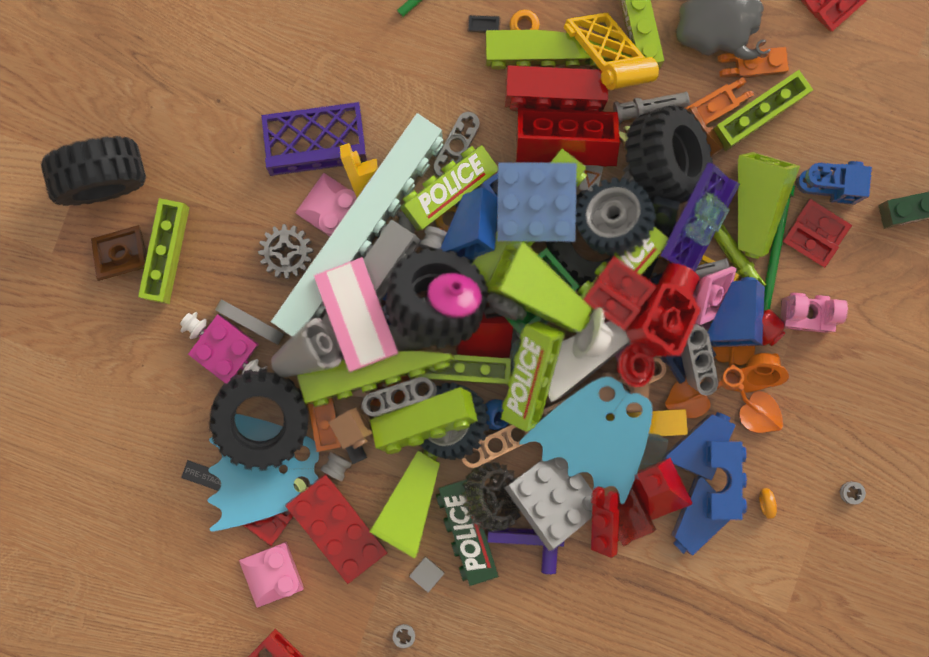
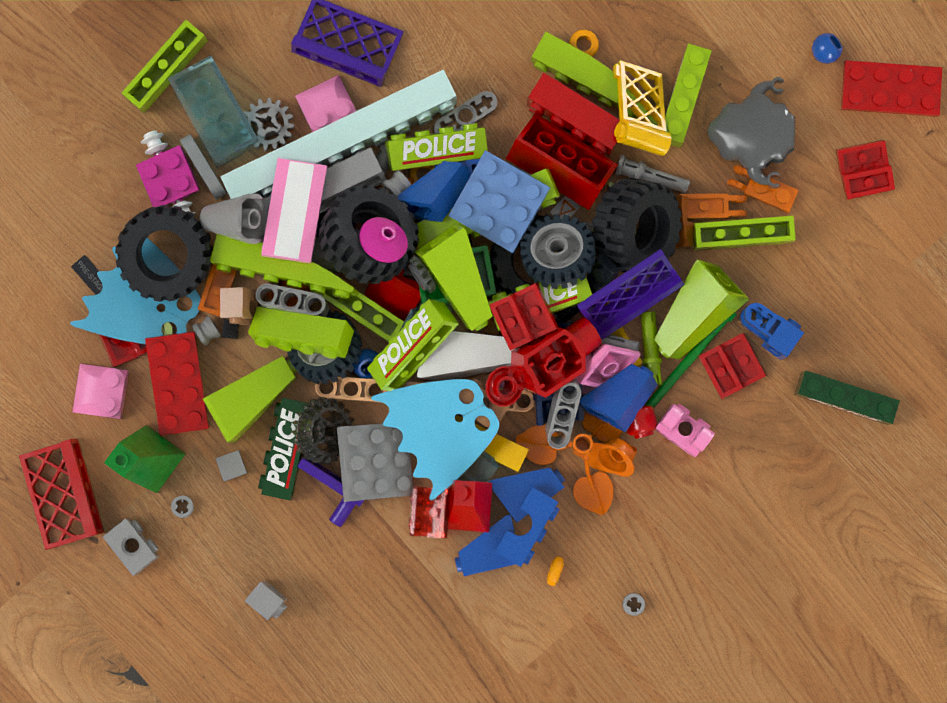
camera: 35 degrees right, 0 degrees up
reddish brown slope [91,225,147,281] -> none
yellow slope [340,143,378,198] -> none
black piece [468,15,501,33] -> none
white piece [572,307,614,358] -> none
red hinge [591,486,619,558] -> none
clear light blue plate [685,192,730,246] -> none
none -> green slope [104,425,186,493]
none -> clear light blue slope [168,56,259,169]

